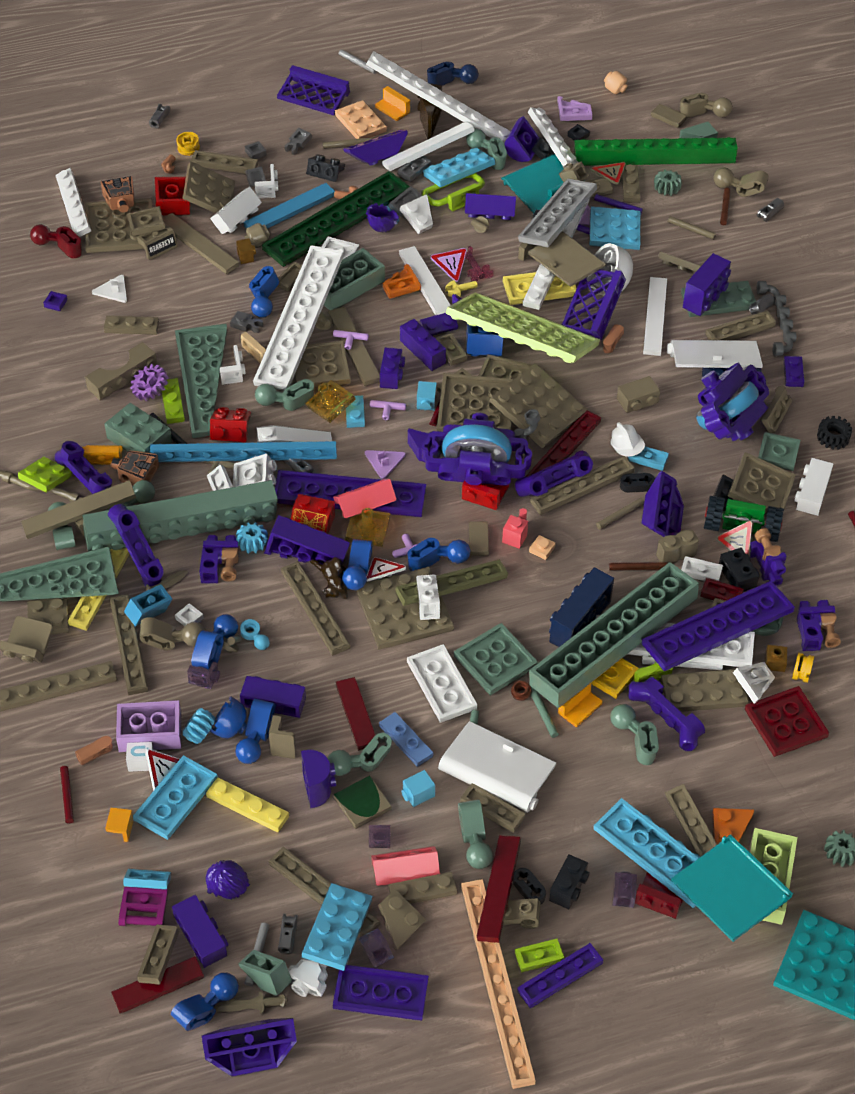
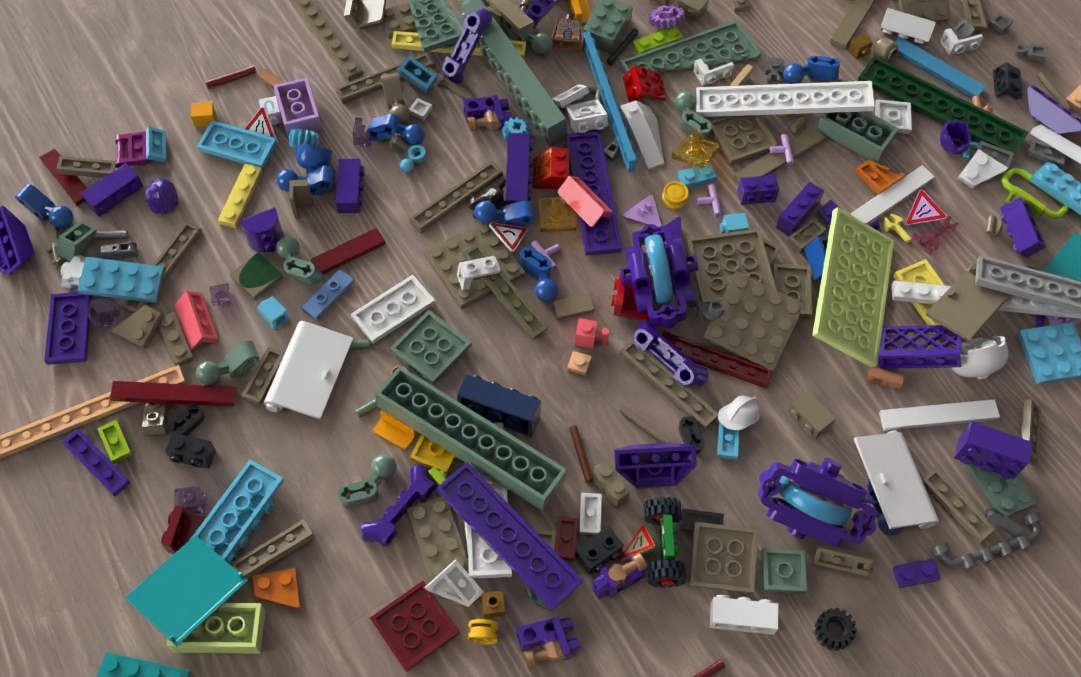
camera: 75 degrees right, 10 degrees up
none -> yellow wheel [662,181,688,210]

